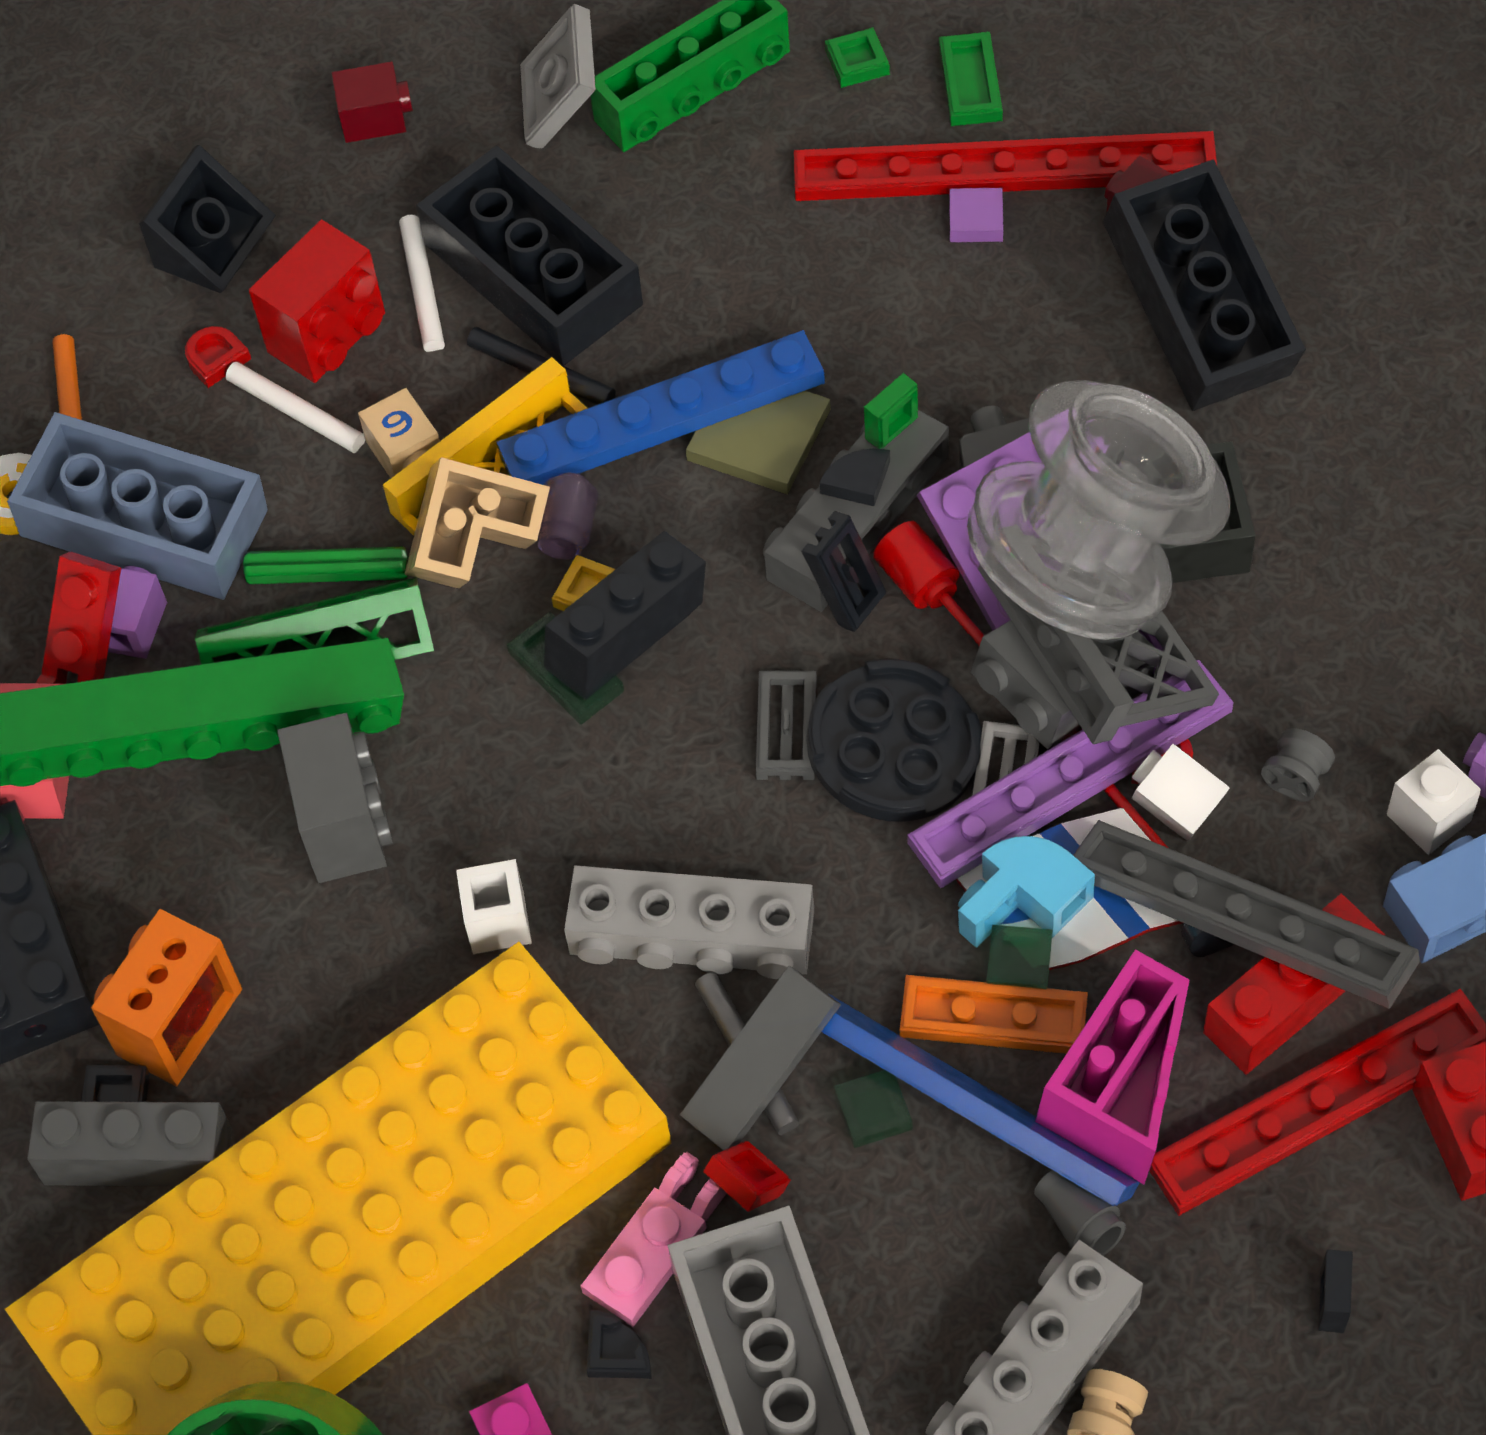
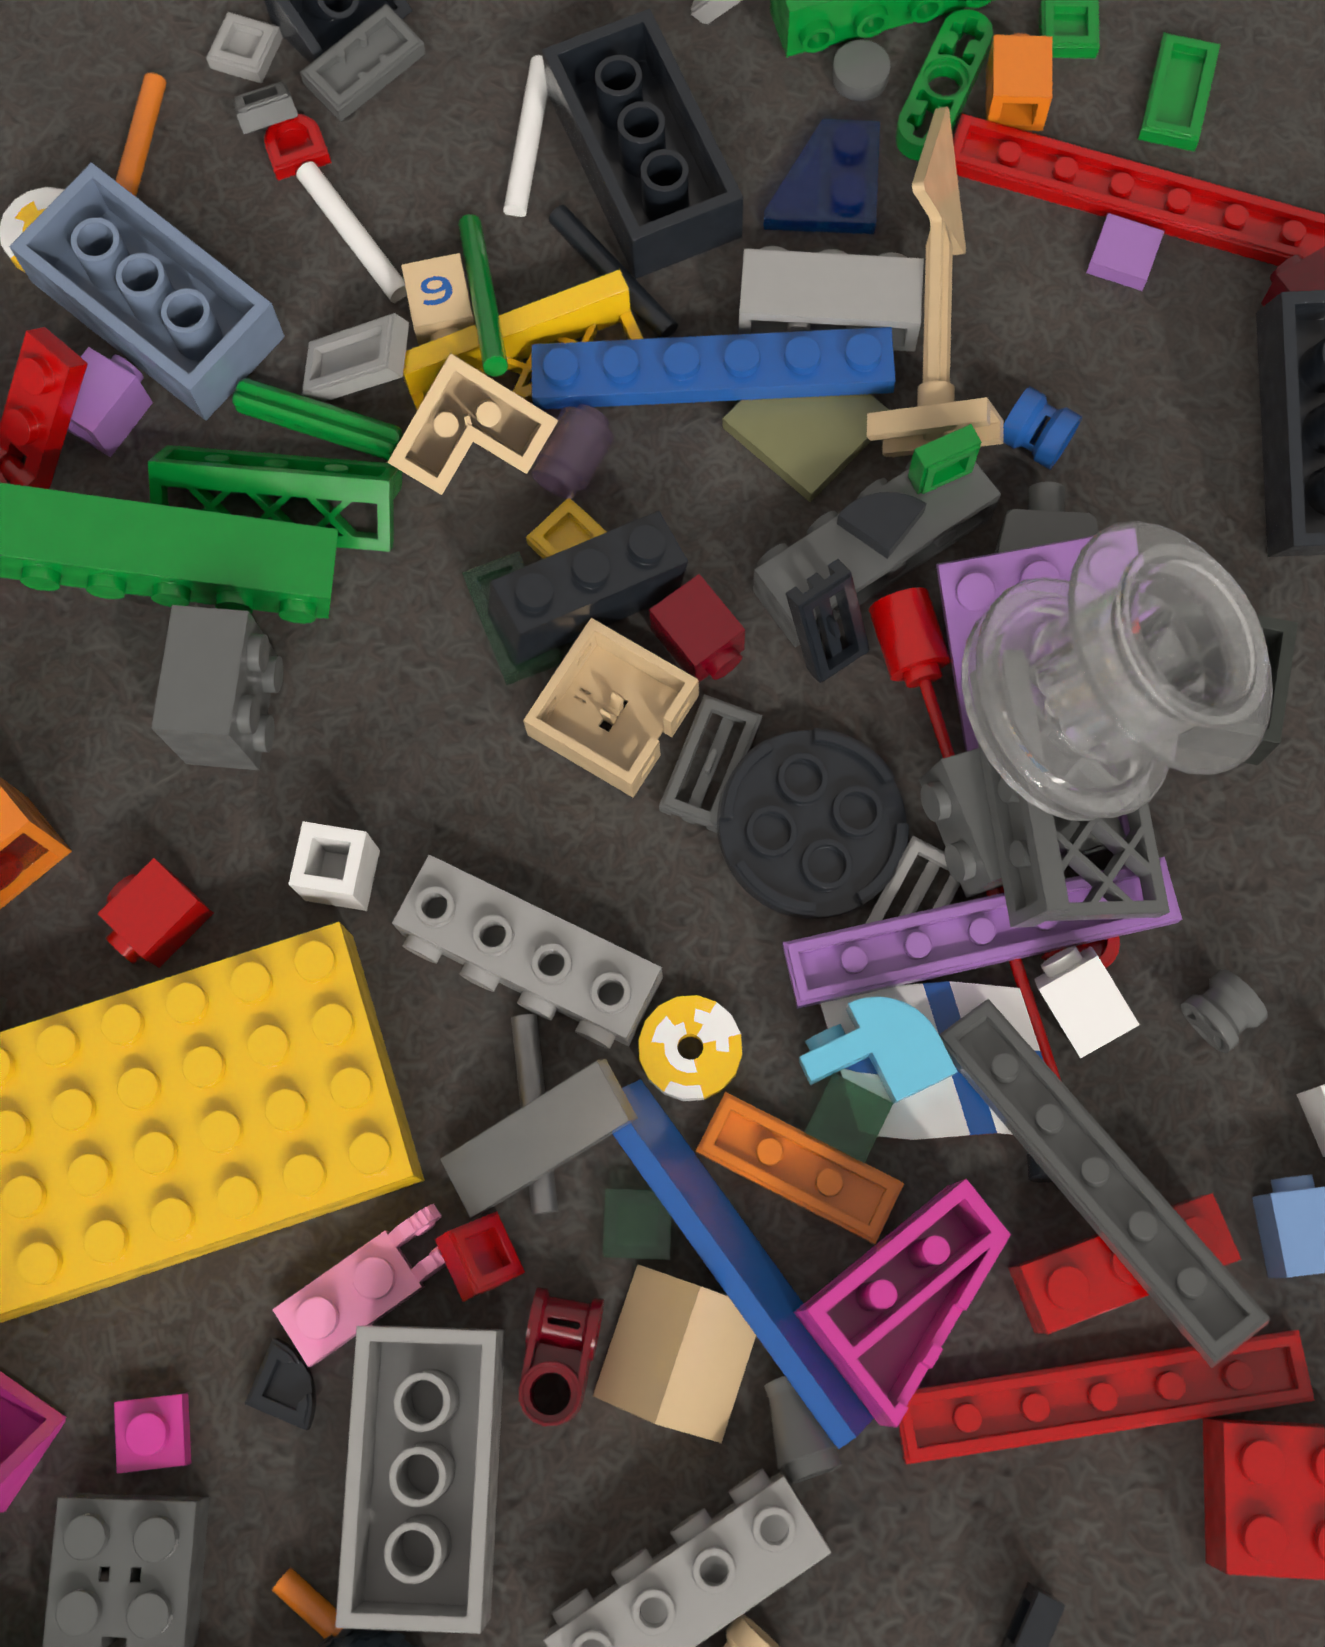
camera: 20 degrees right, 15 degrees up
red brick [249,219,385,383] -> none
none -> red brick [97,858,214,968]
none -> light grey tile [206,12,283,84]
none -> tile [232,81,298,134]
none -> dark grey plate [300,4,425,122]
none -> light grey tile [302,313,409,402]
none -> green bar [458,214,508,377]
none -> dark red piece [519,1287,604,1426]
none -> tan piece [523,618,699,798]
none -> tan slope [593,1264,756,1443]
none -> yellow piece [639,995,742,1101]
none -> dark red brick [649,574,745,683]
none -> light grey brick [739,246,924,351]
none -> clear blue wing [763,119,880,234]
none -> dark grey tile [832,40,890,101]
none -> tan piece [867,107,1004,457]
none -> green beam [895,9,993,161]
none -> orange brick [985,33,1052,131]
none -> blue wheel [1003,386,1082,470]

